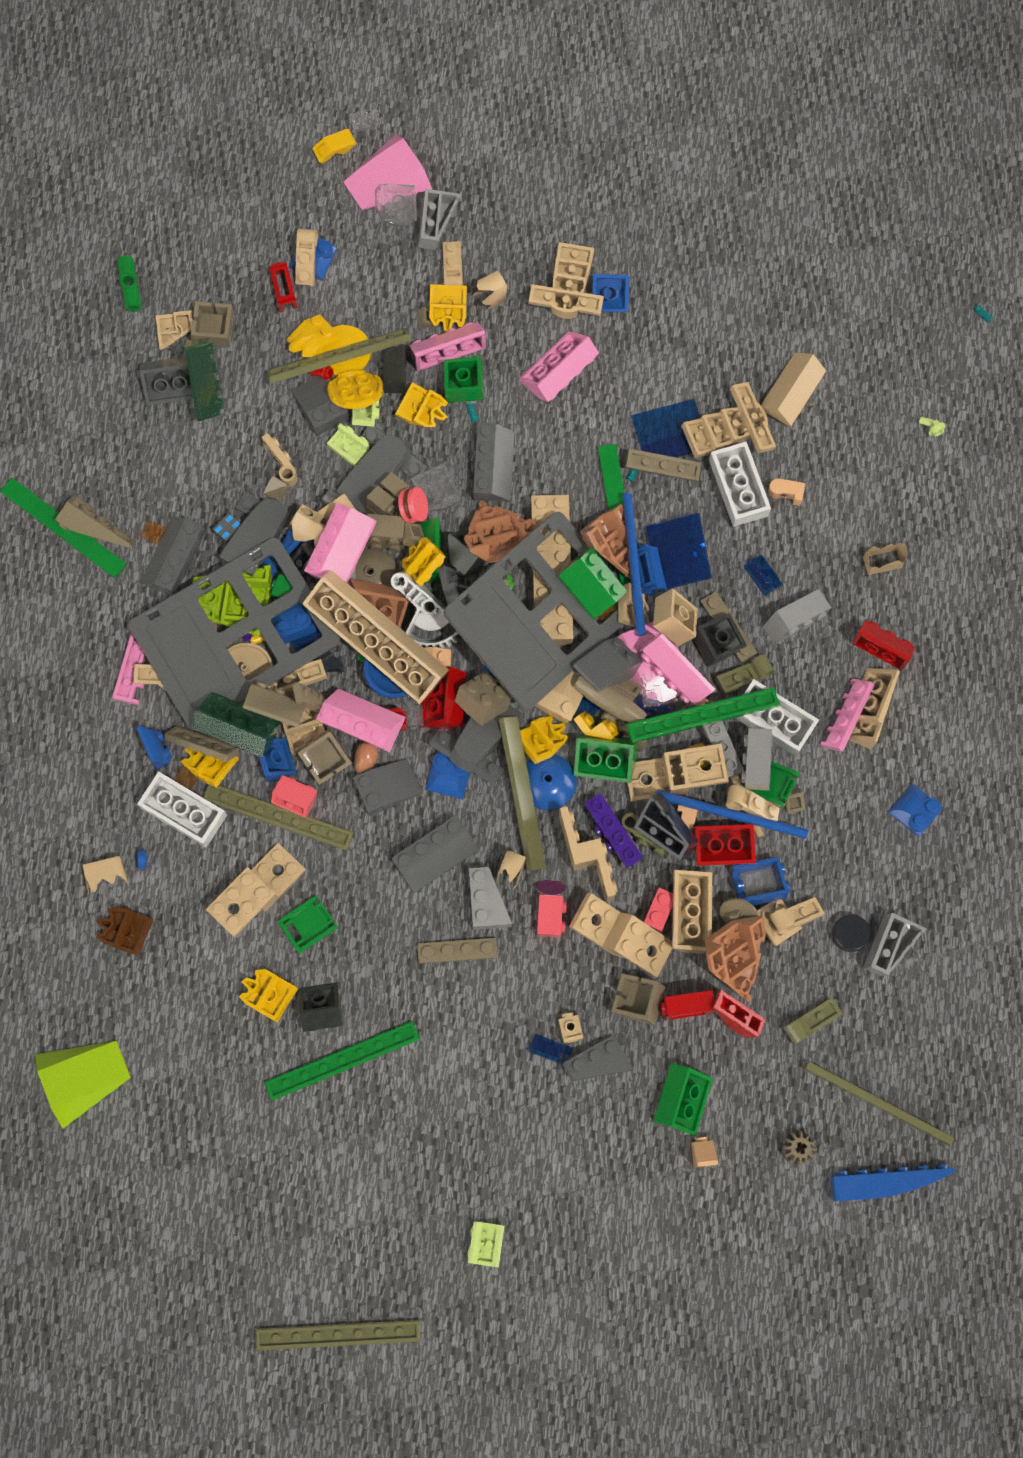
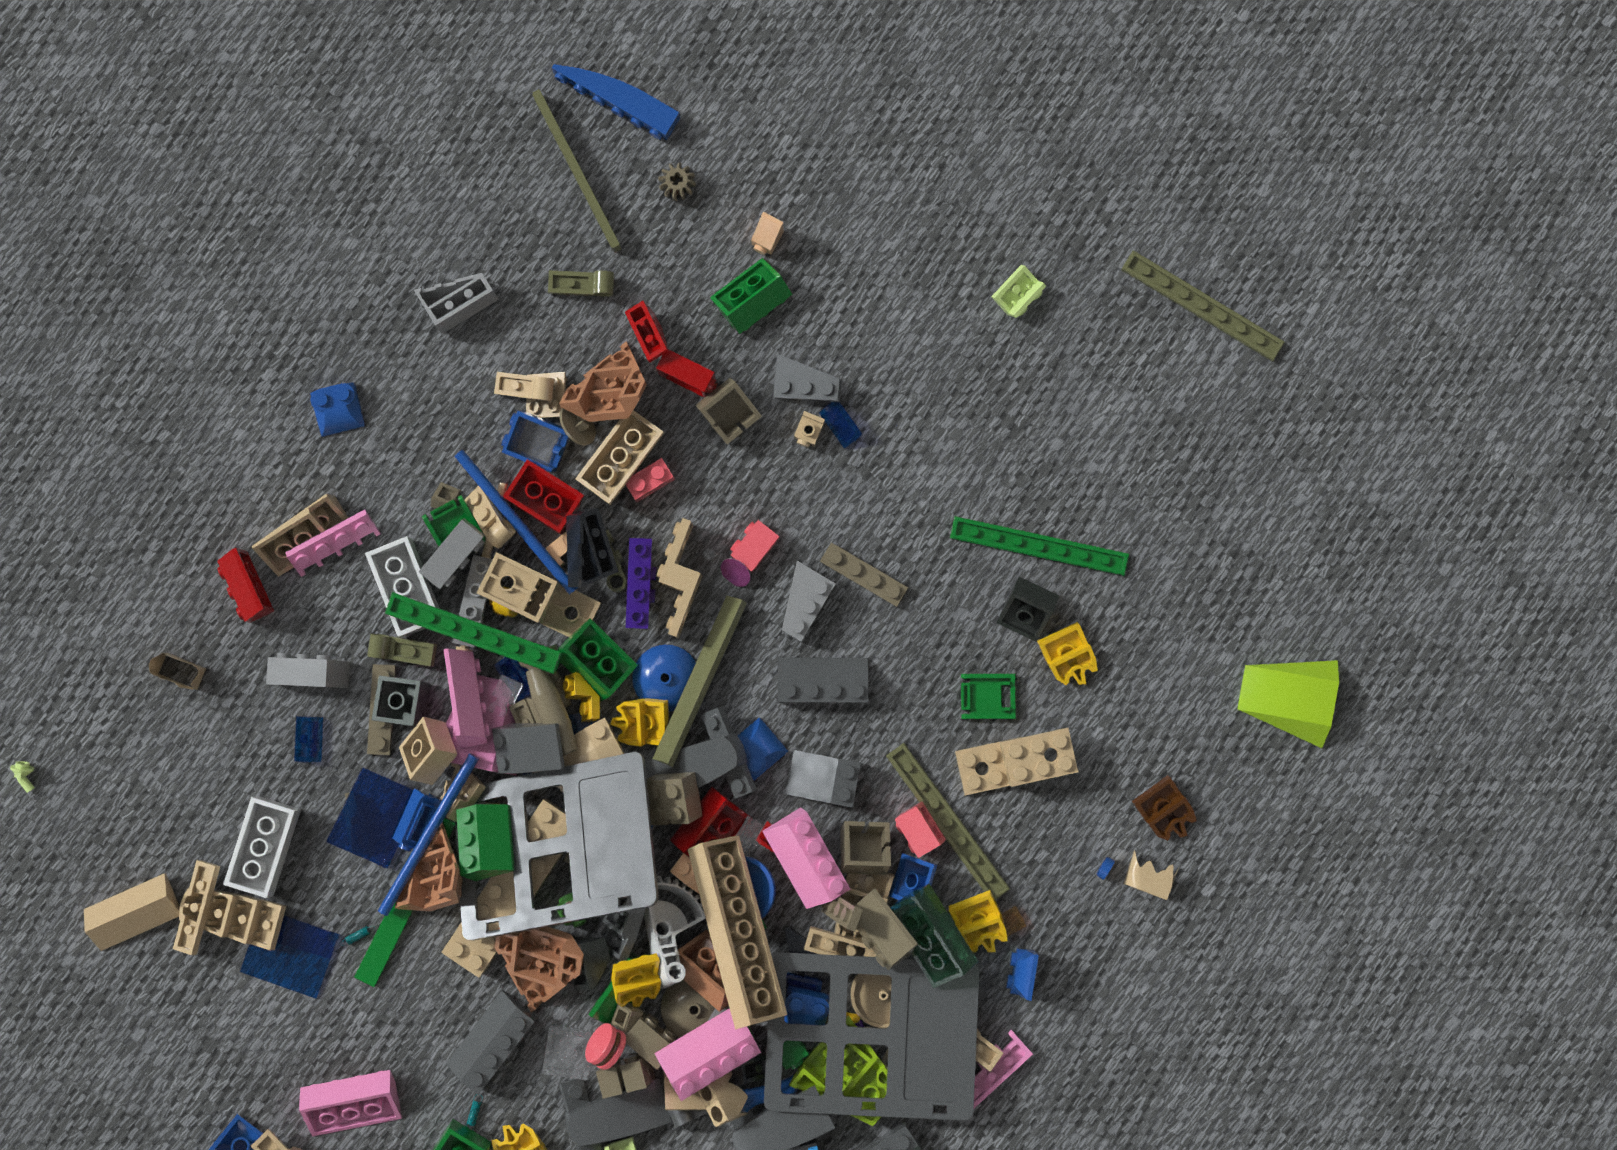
camera: 145 degrees left, 10 degrees up
white brick [137,772,227,848] -> none
dark tan plate [165,726,239,762] -> none
nougat animal [354,742,378,774] -> none
tan piece [496,850,526,889] -> none
tan bracket [569,892,673,977] -> none
dark tan plate [625,449,701,482] -> none
light nougat leg [768,479,805,506] -> none
black head [832,914,870,952] -> none

